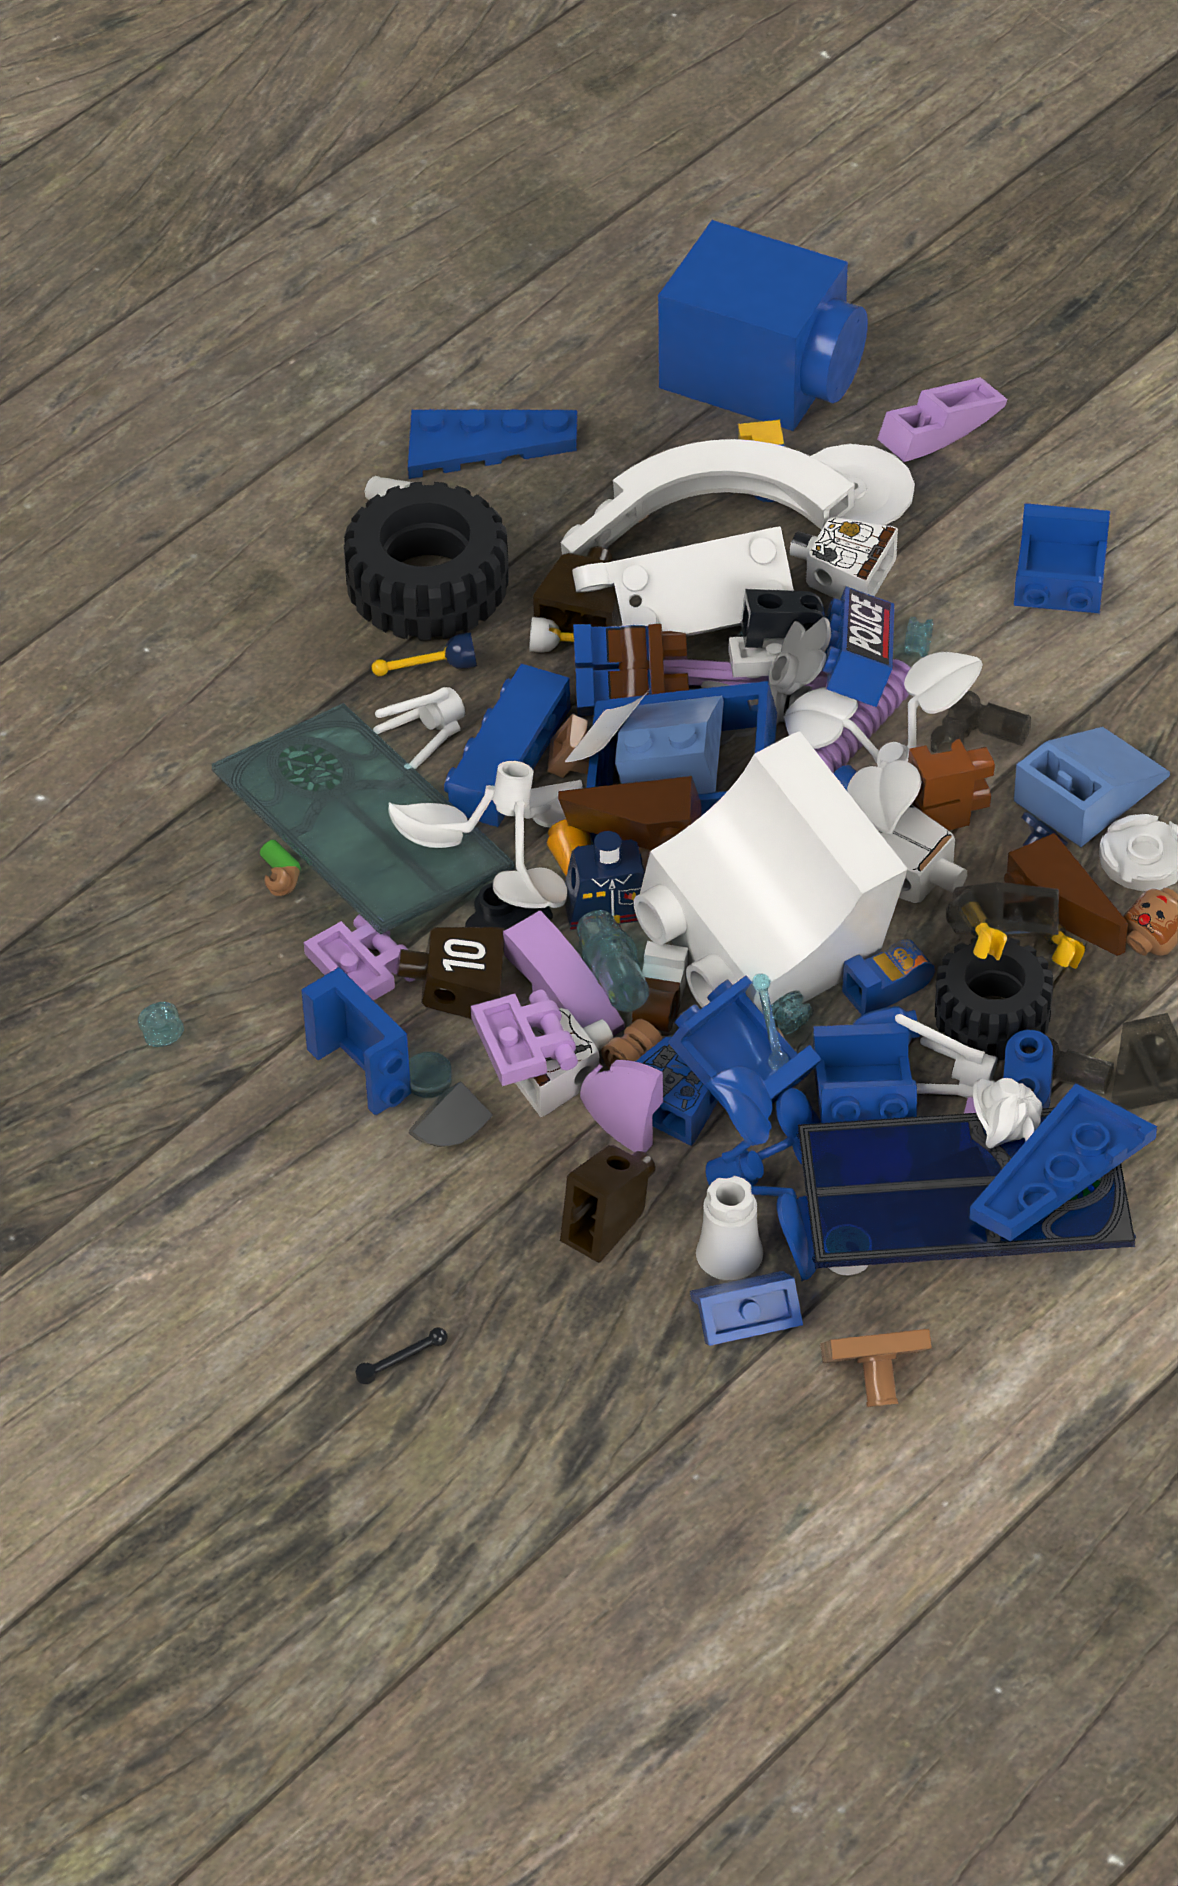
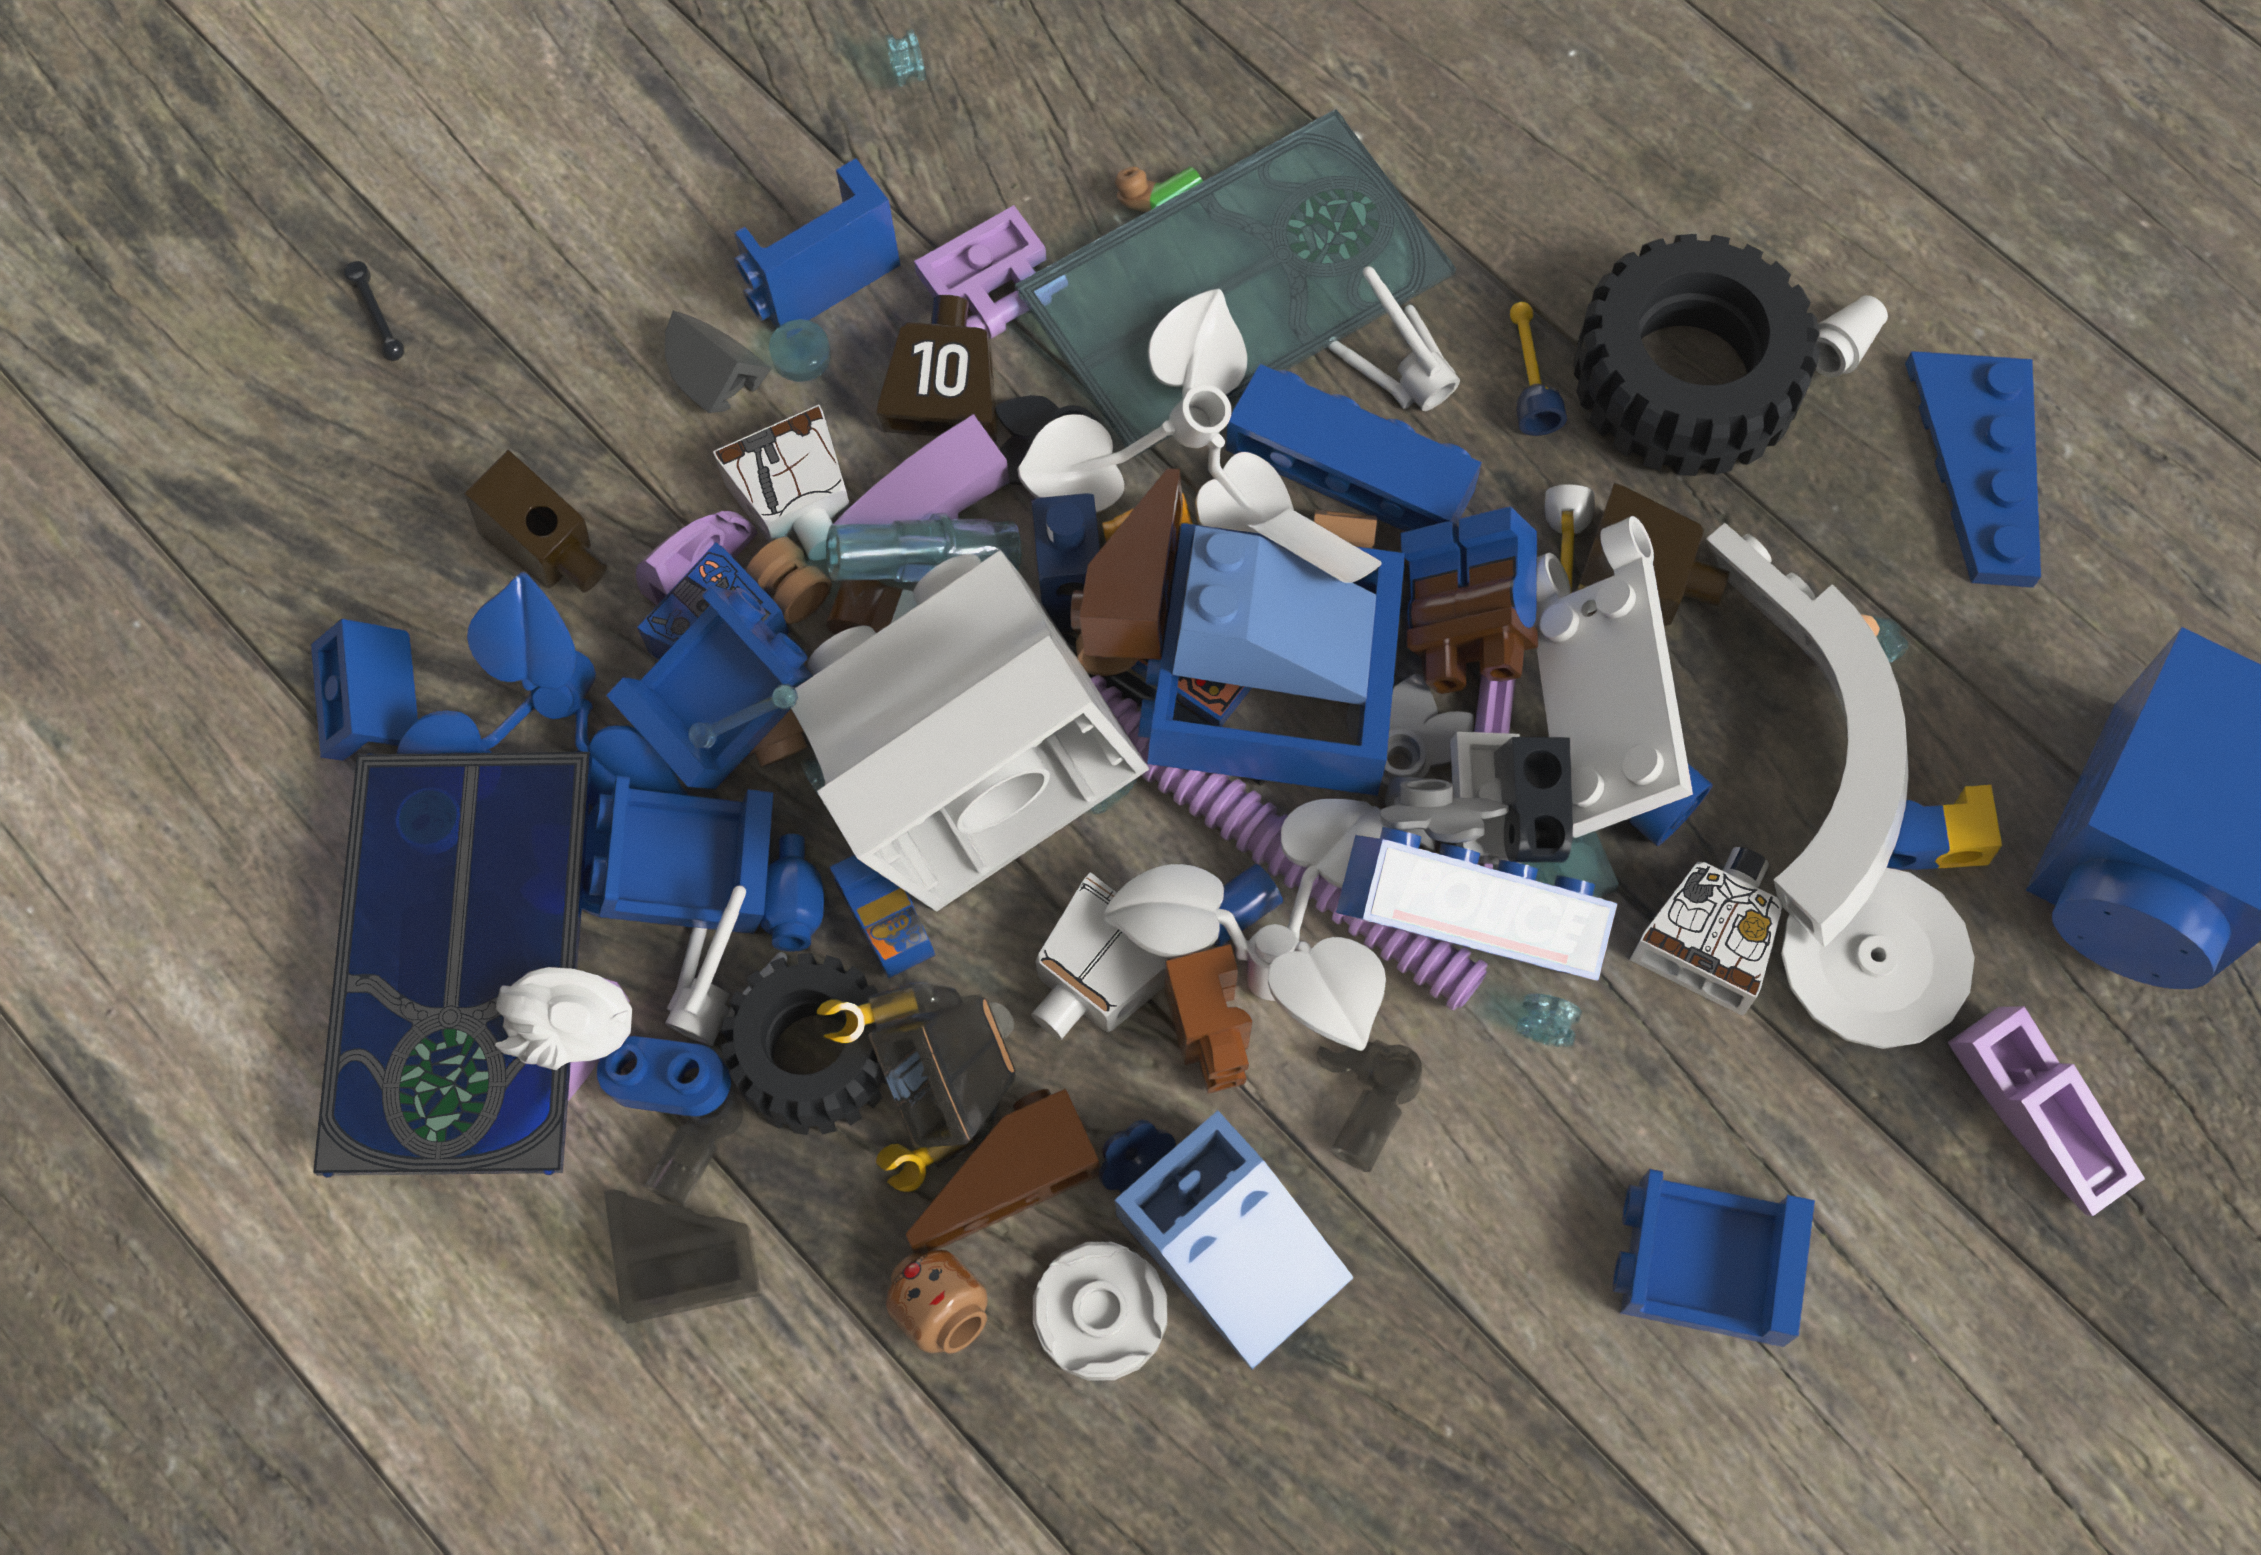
camera: 95 degrees right, 20 degrees up
lavender plate [471,990,578,1086] -> none
white plant [696,1176,763,1280] -> none
medium nougat tile [820,1329,932,1407] -> none
blue wing [969,1083,1157,1241] -> none

